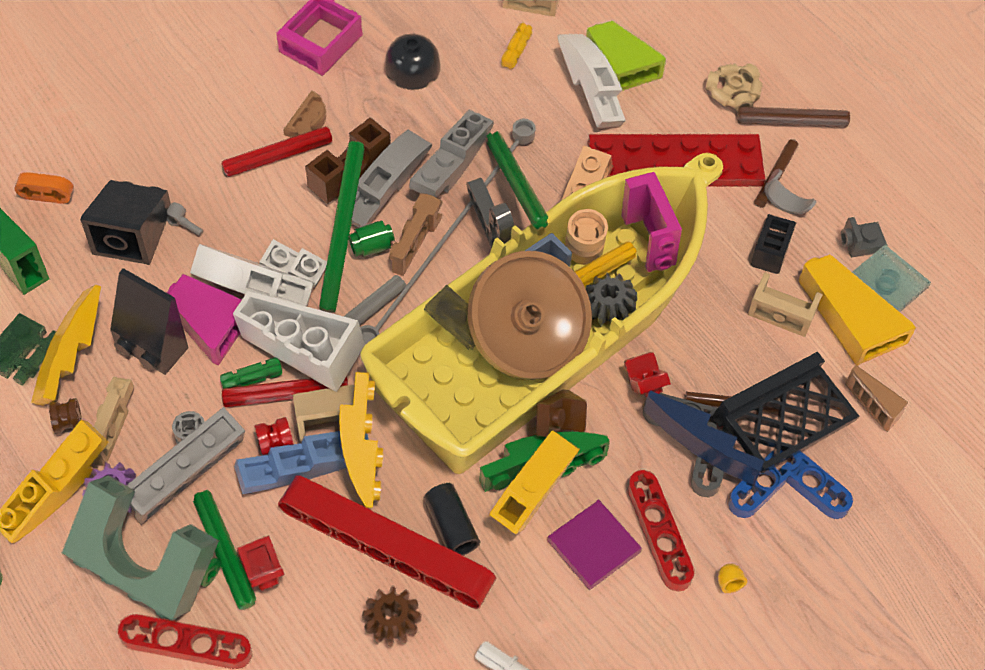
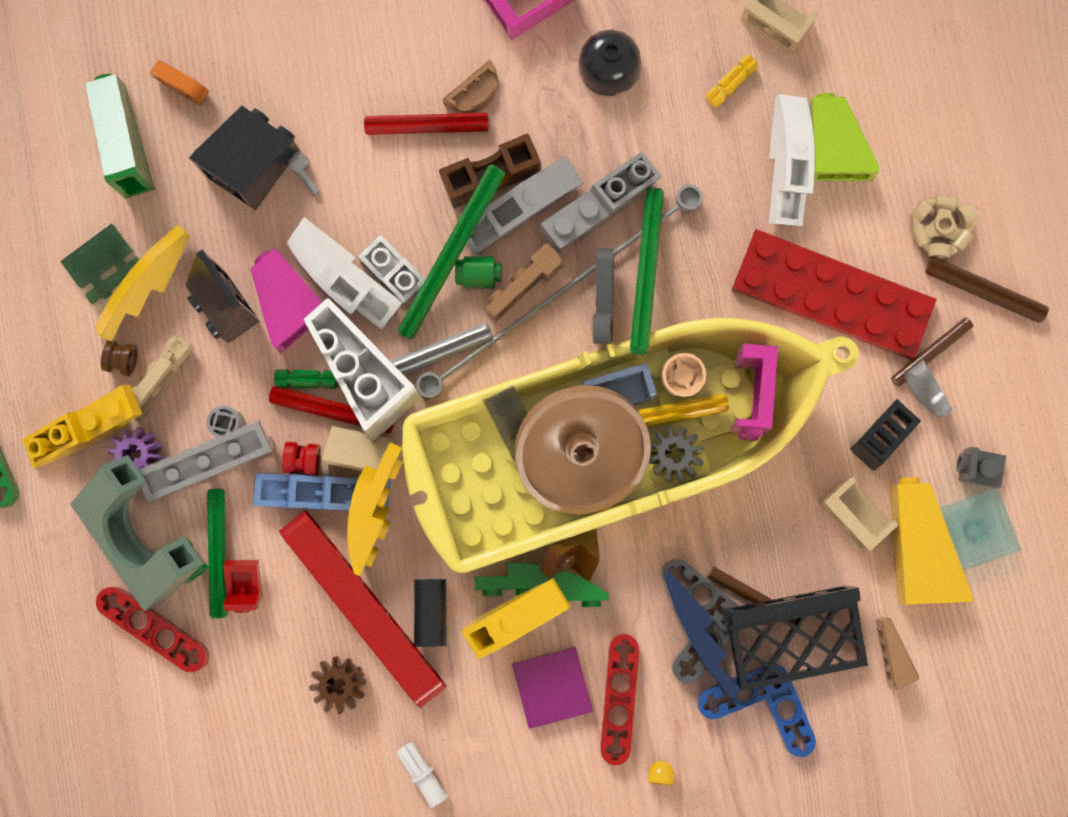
camera: 30 degrees right, 25 degrees up
light nougat brick [562,146,613,200] -> none
red bracket [624,352,671,397] -> none

